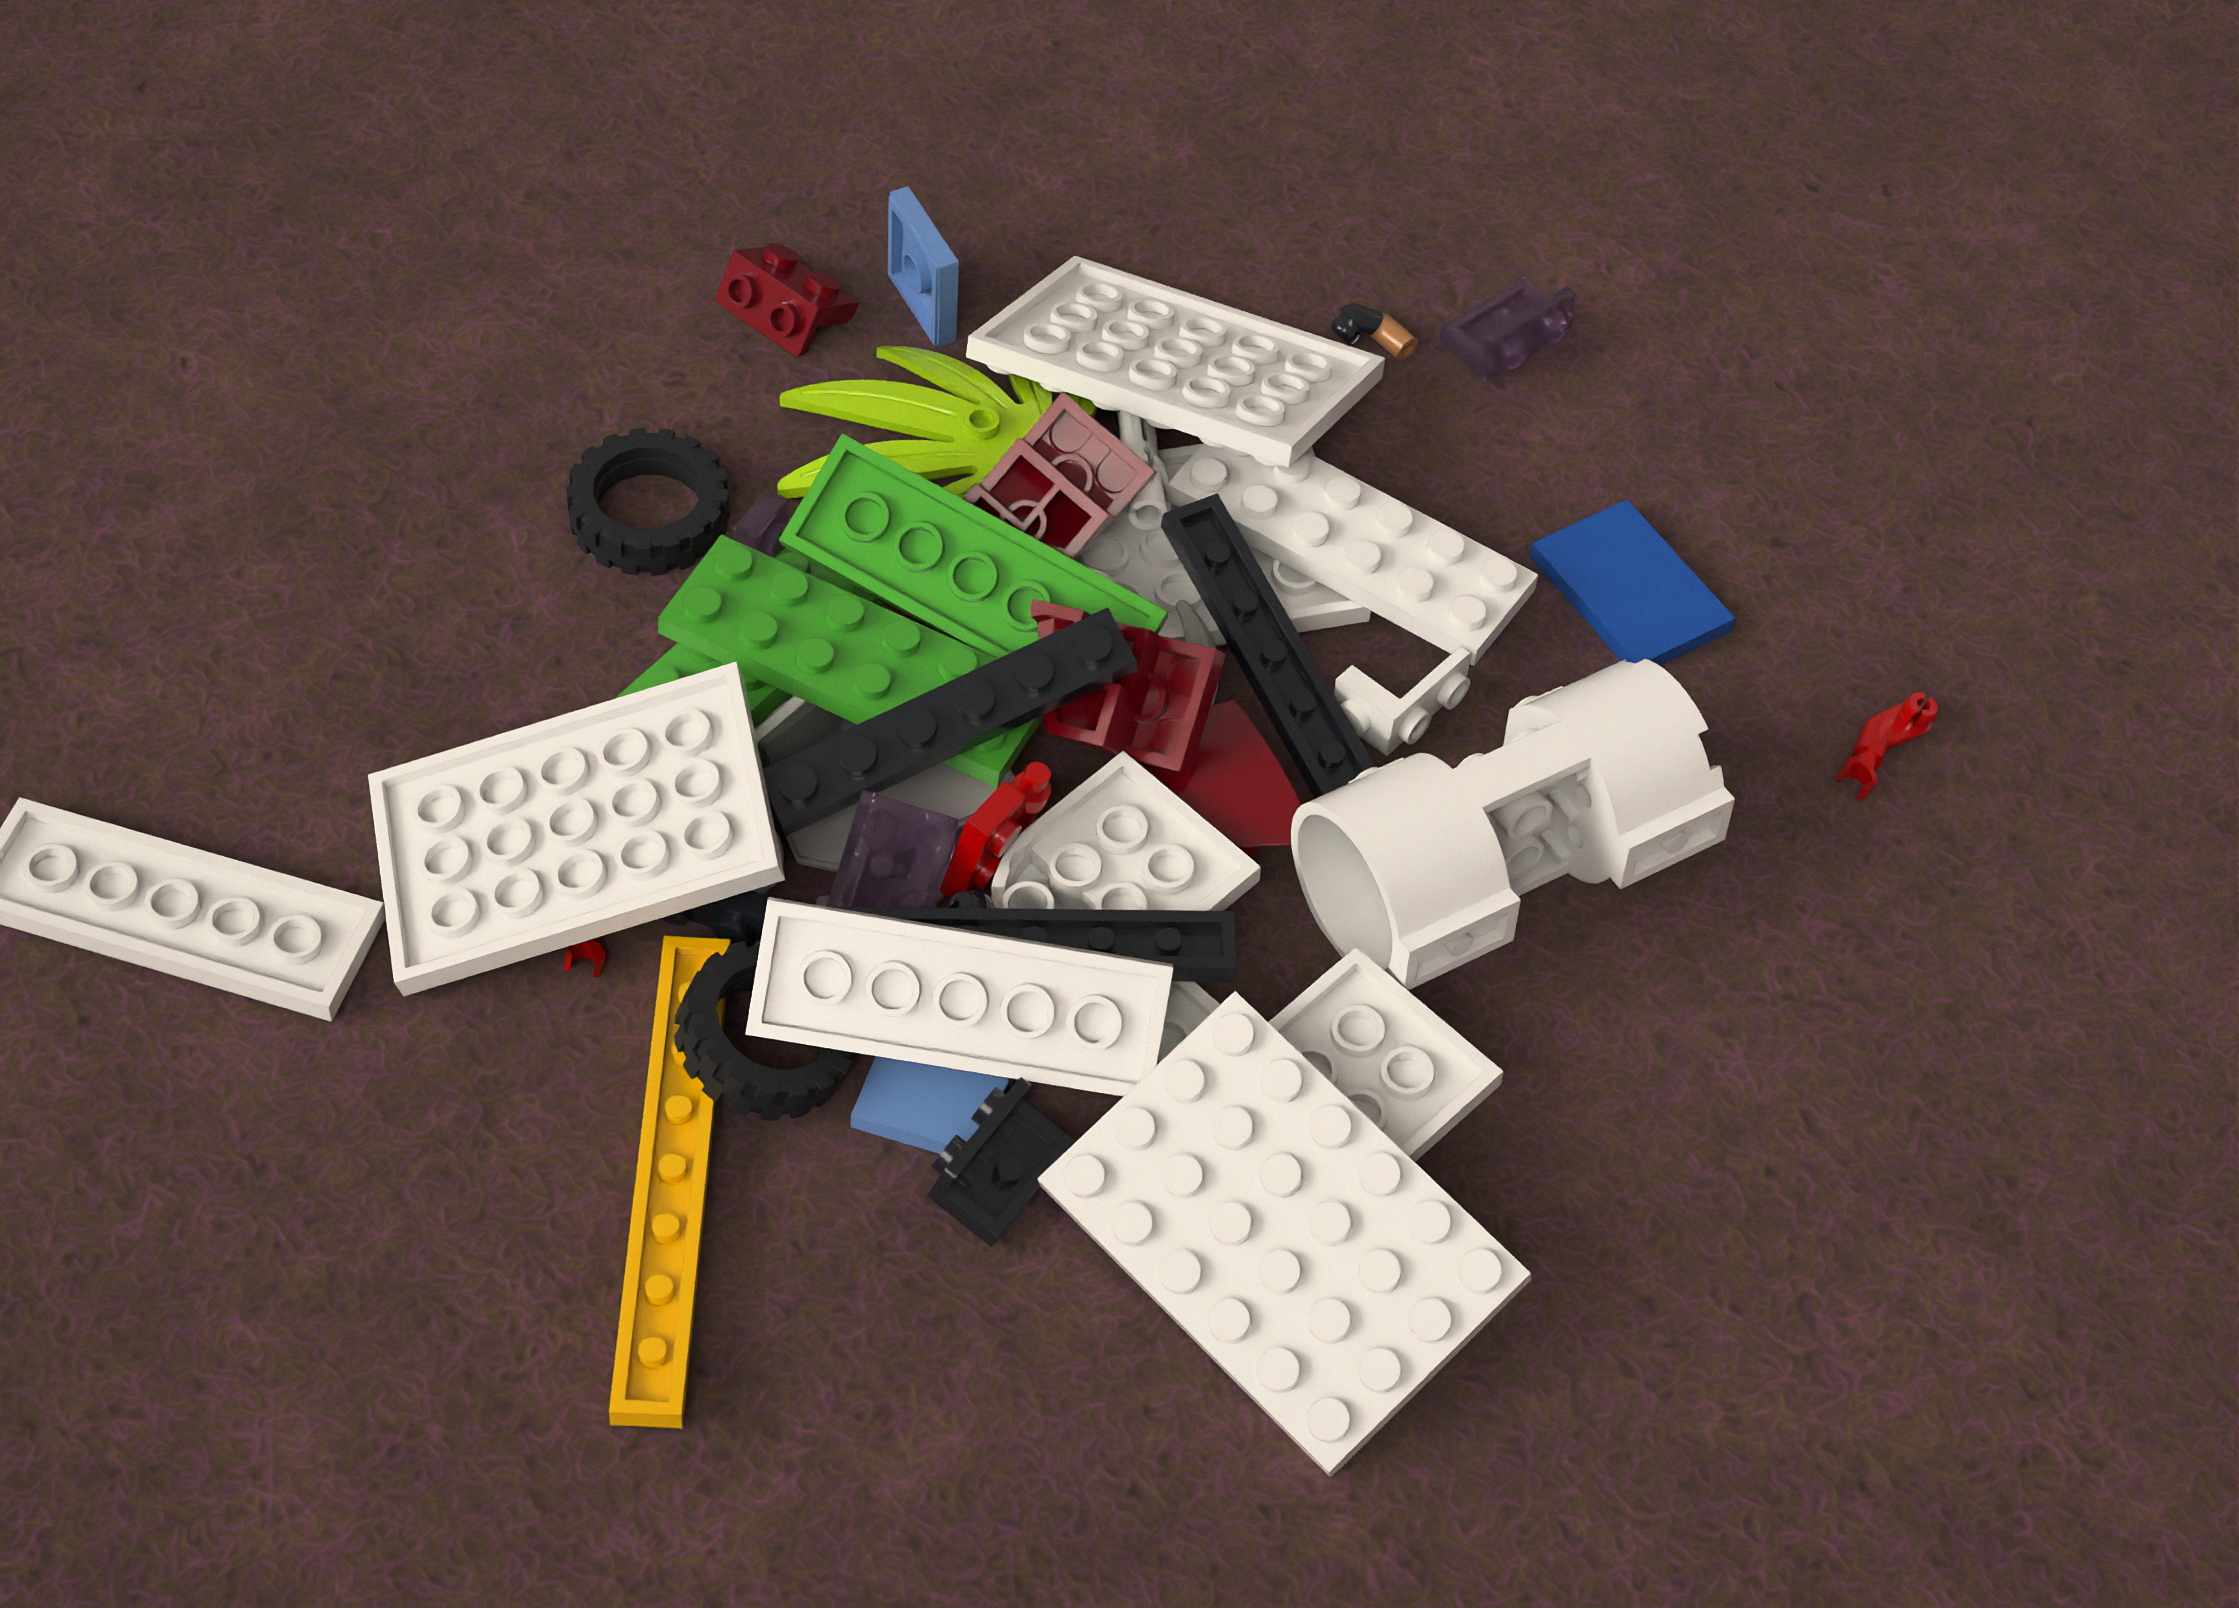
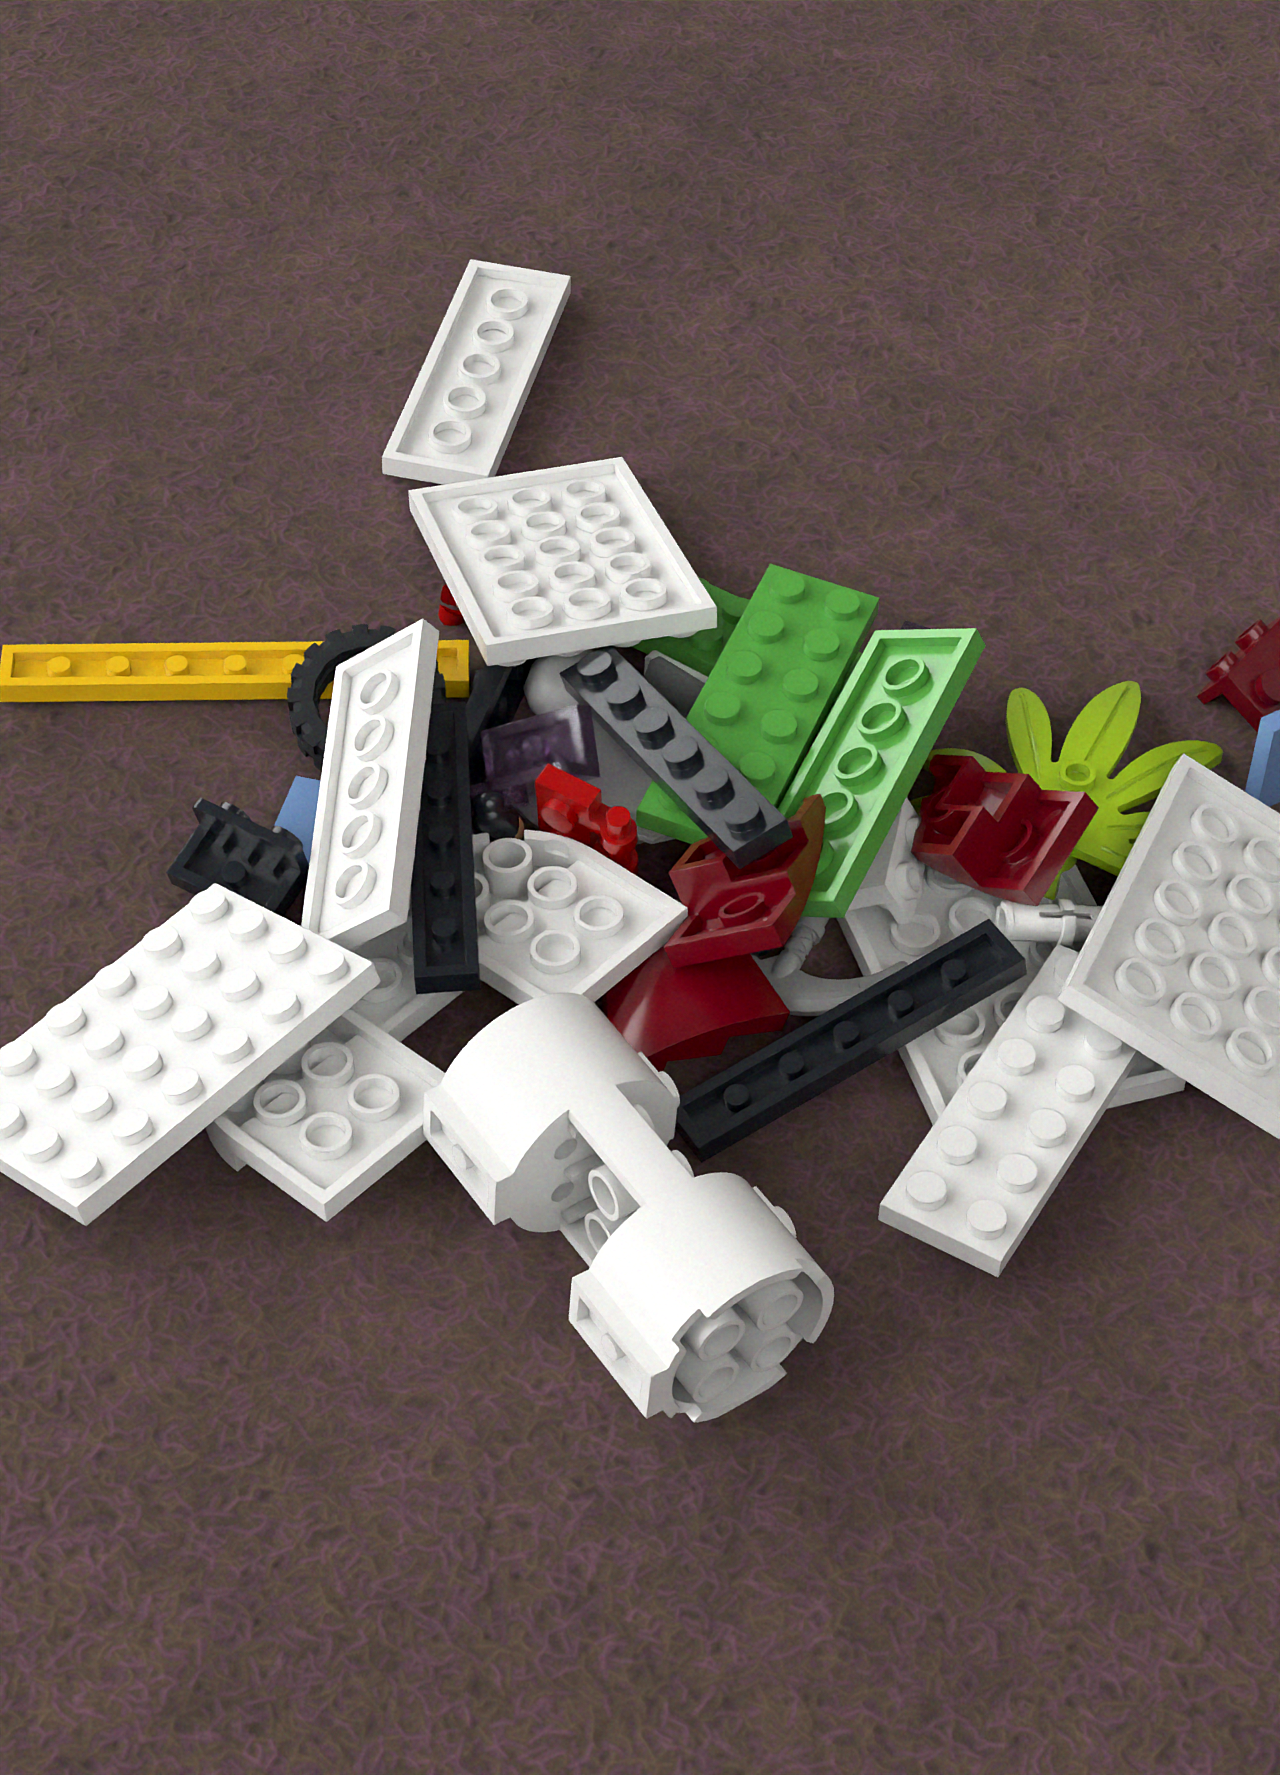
camera: 90 degrees right, 5 degrees down
black tyre [566,428,730,576] -> none
white bracket [1334,646,1472,756] -> none
blue tile [1529,499,1736,666] -> none
red arm [1835,692,1938,801] -> none

